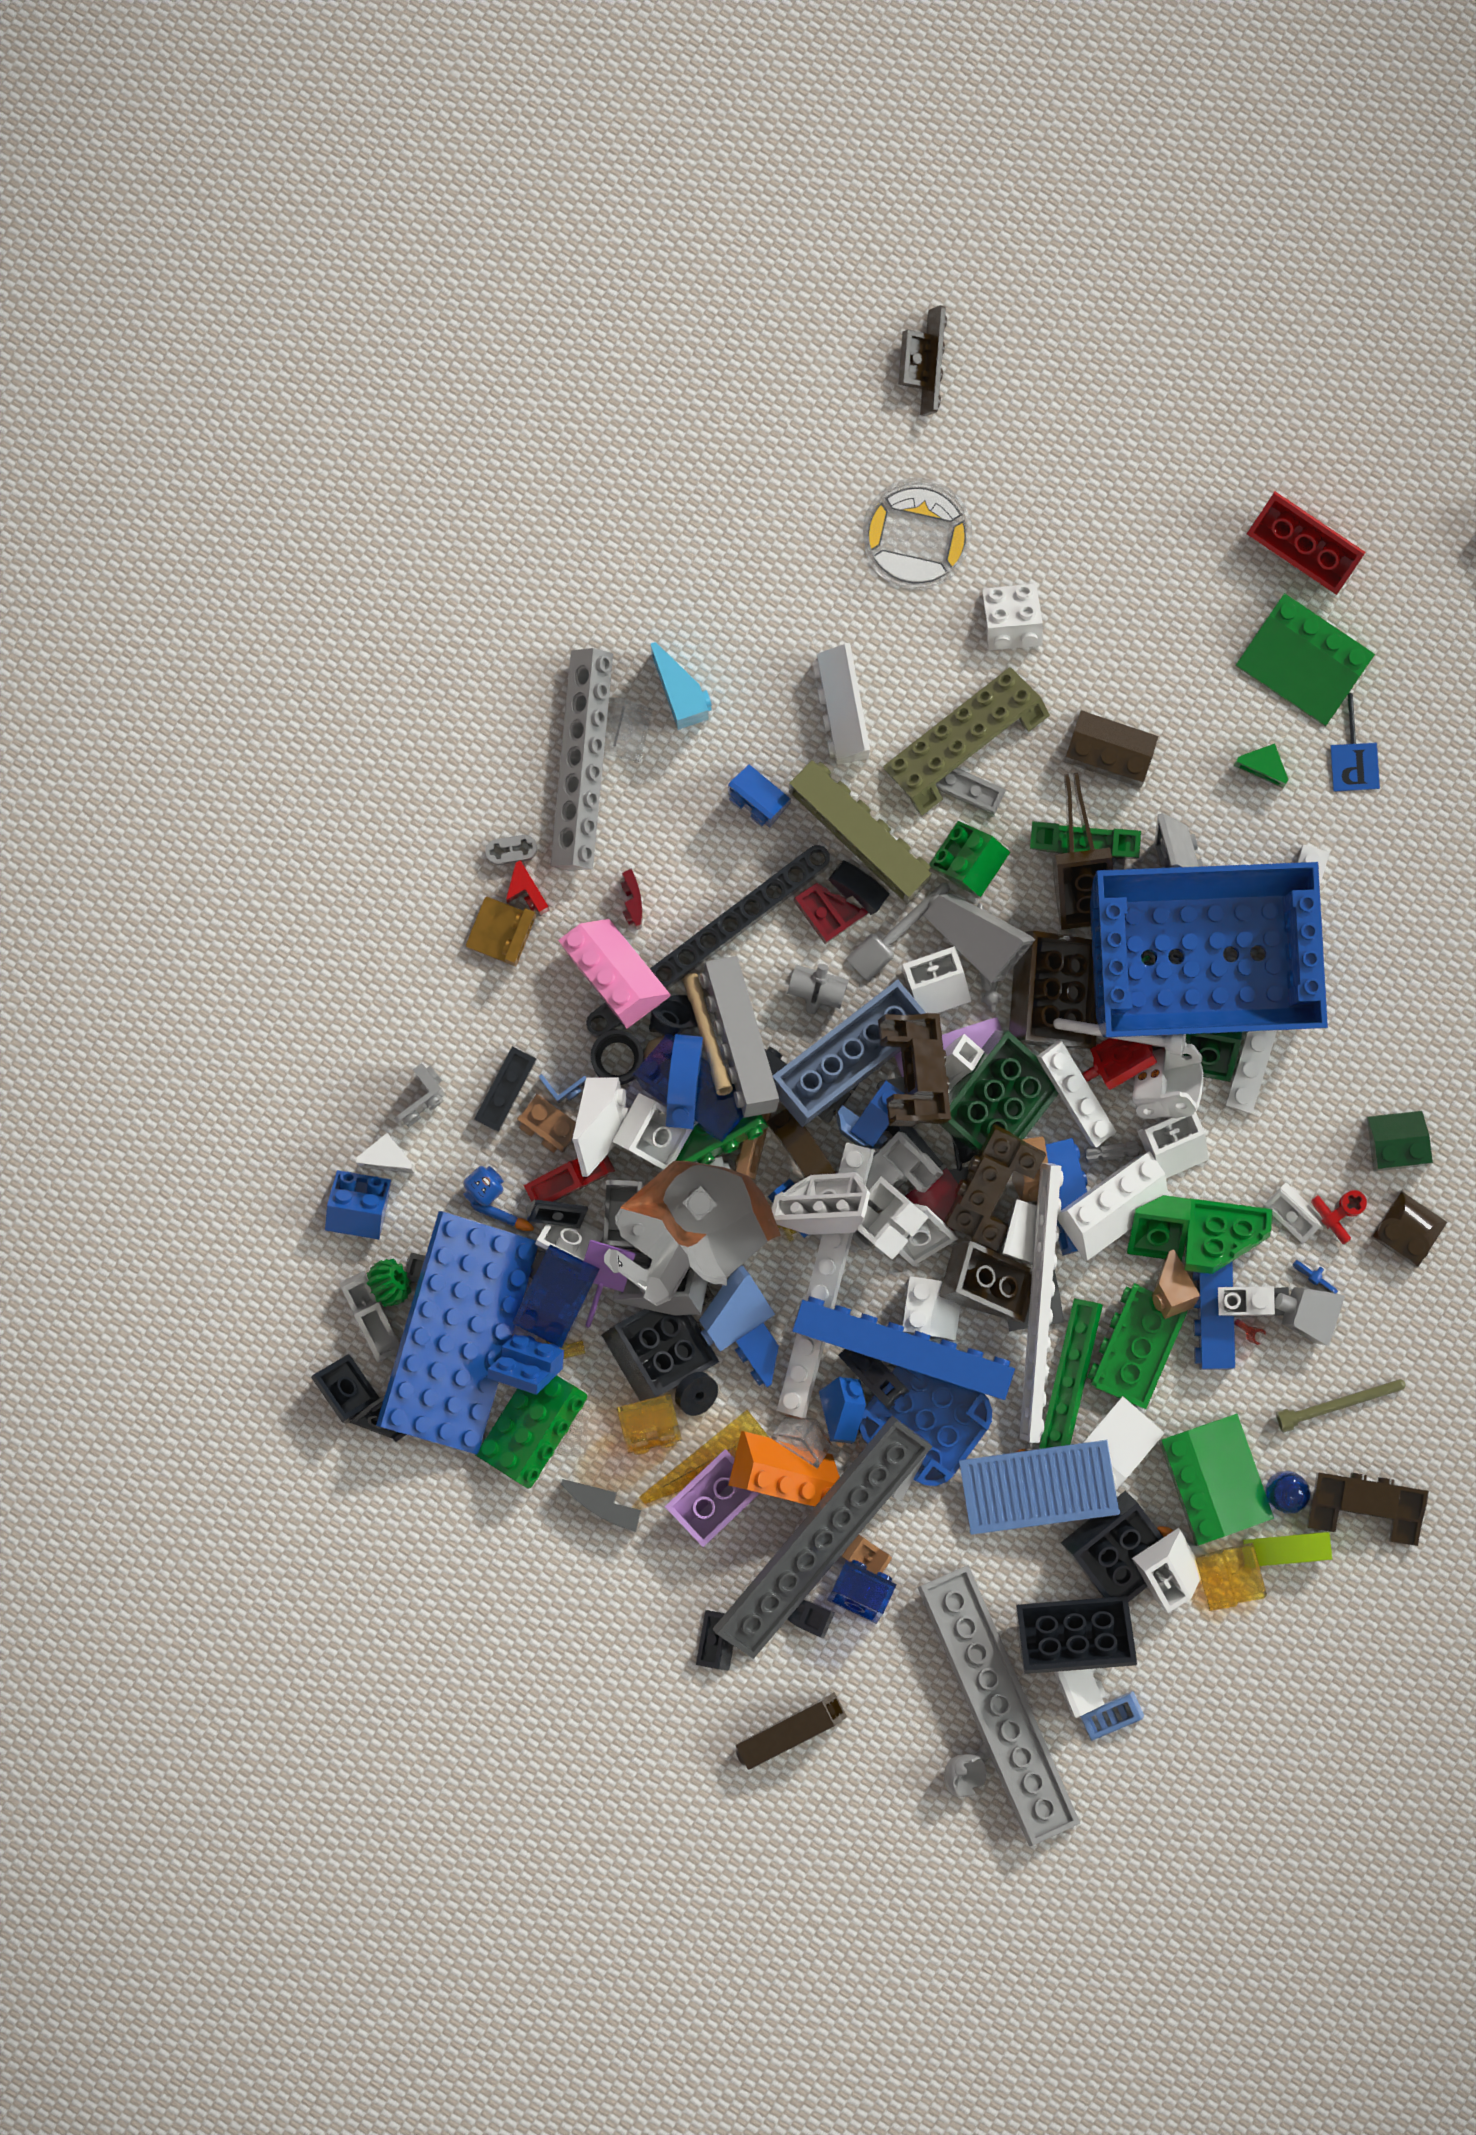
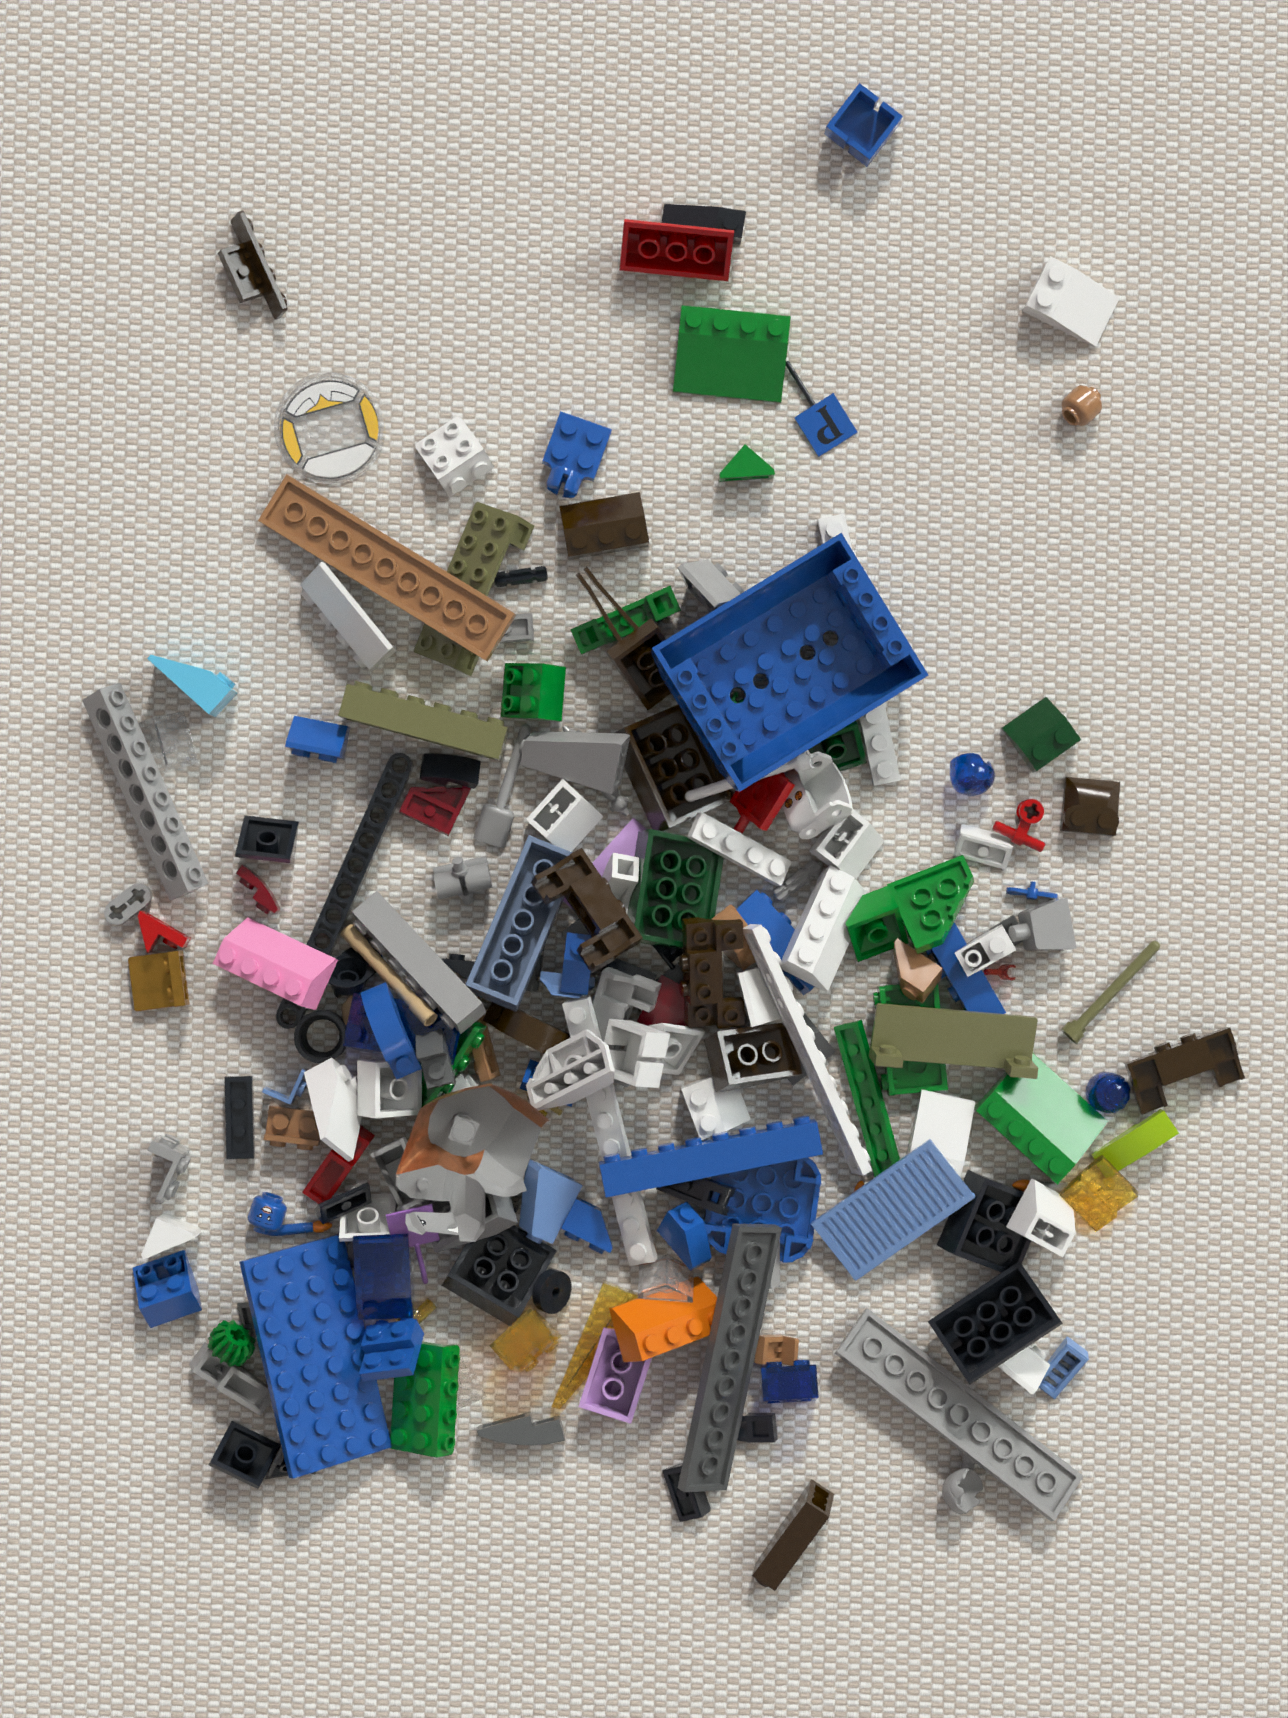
camera: 25 degrees left, 5 degrees up
none -> black slope [235,815,299,864]
none -> medium nougat plate [258,474,516,662]
none -> dark grey slope [416,1029,456,1090]
none -> black axle [495,566,548,587]
none -> blue plate [542,411,612,498]
none -> black slope [661,204,746,245]
none -> olive bracket [869,1003,1038,1079]
none -> clear blue hair [949,753,995,796]

